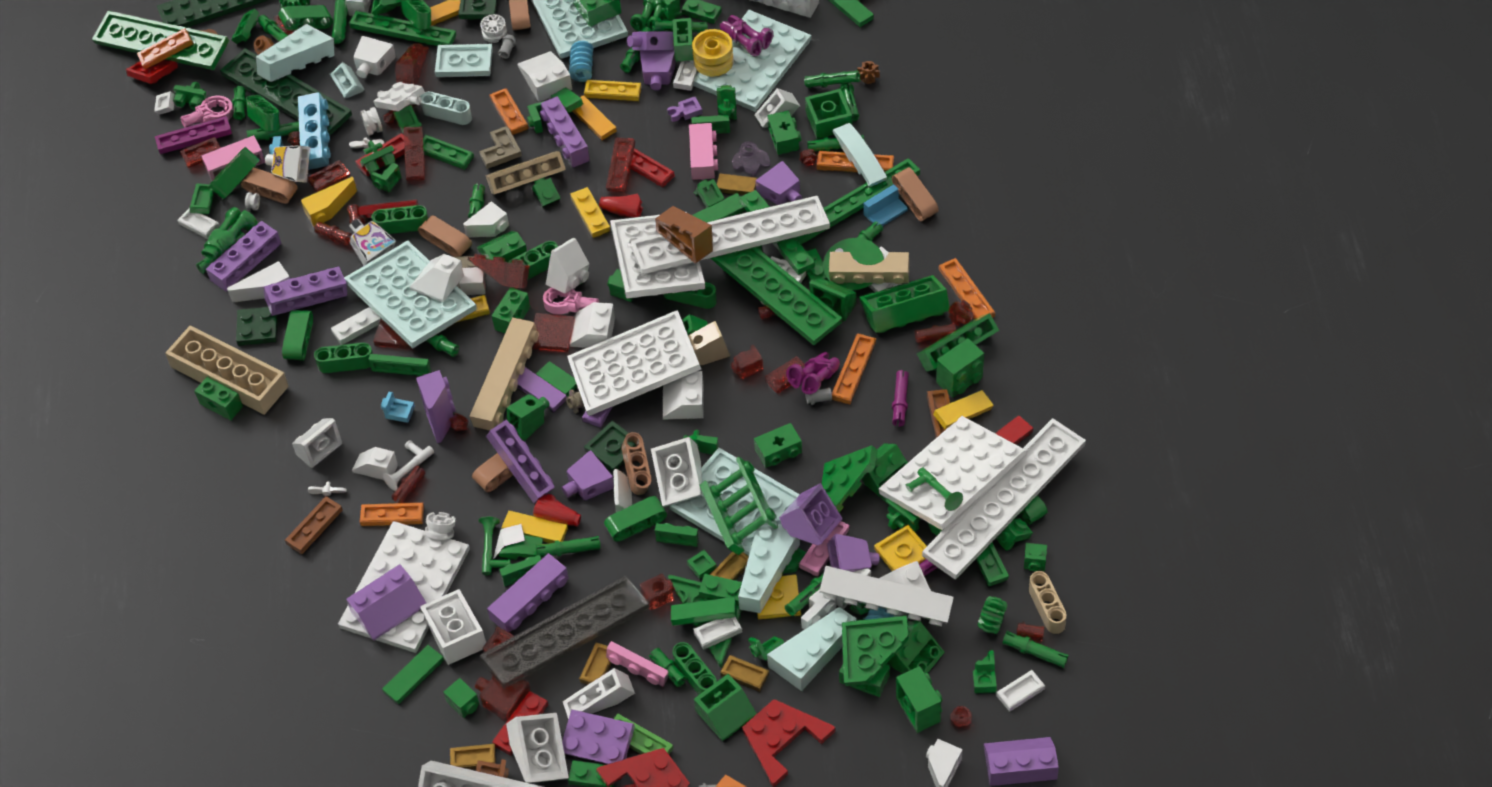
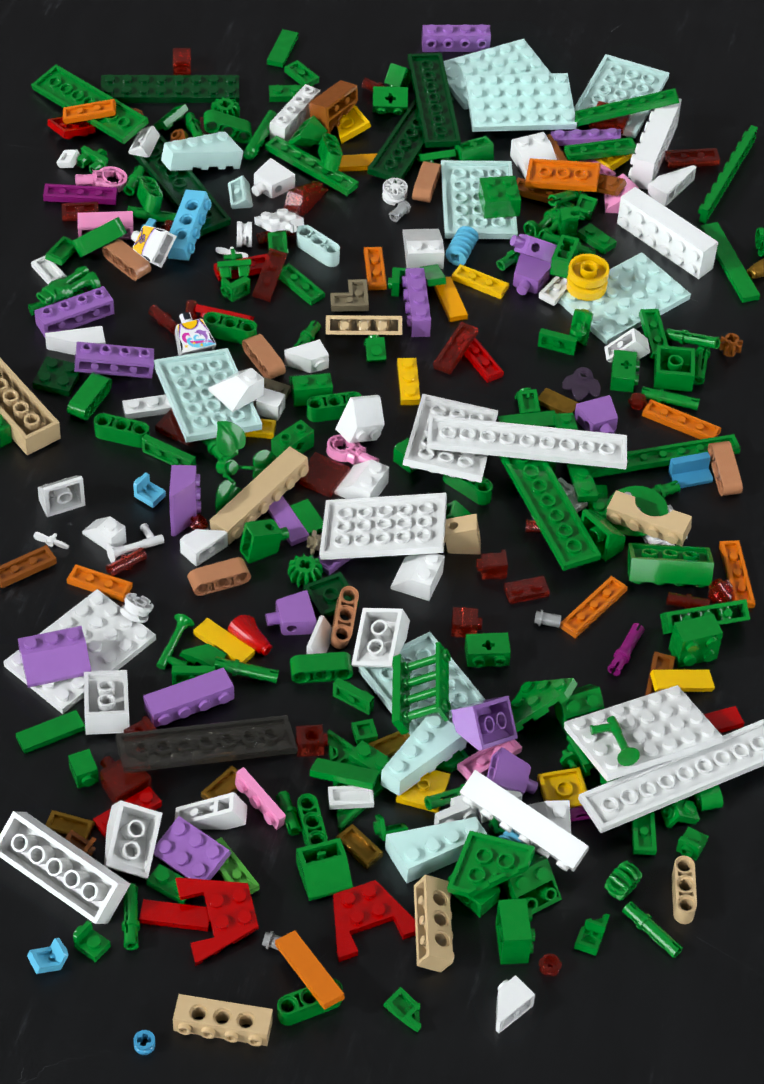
camera: 15 degrees right, 5 degrees down
white bush [245,192,260,210] -> none
yellow slope [301,177,357,227] -> none
clear red plate [307,160,350,192] -> none
light aqua plate [435,44,493,77] -> none
clear red slope [467,254,529,288] -> none
medium lavender brick [486,420,555,503] -> none
white sticker [493,524,525,560] -> none
red piece [599,193,643,218] -> none
dark orange wedge [655,206,713,264] -> none
medium lavender plate [667,97,703,122] -> none
green slope [683,429,719,455] -> none
bright pink brick [689,123,718,180] -> none
magenta piece [720,15,774,56] -> none
magenta piece [786,352,840,394] -> none
light aqua slope [833,123,887,187] -> none
medium lavender slope [984,737,1059,786] -> none
white tile [996,670,1045,712] -> none
clear red pin [1016,621,1044,640] -> none
none -> white slope [128,126,160,157]
none -> white slope [180,529,228,567]
none -> green plant [215,421,276,514]
none -> green gear [288,553,323,588]
none -> tan brick [414,874,454,972]
none -> clear red brick [451,607,482,638]
none -> green plate [639,309,668,359]

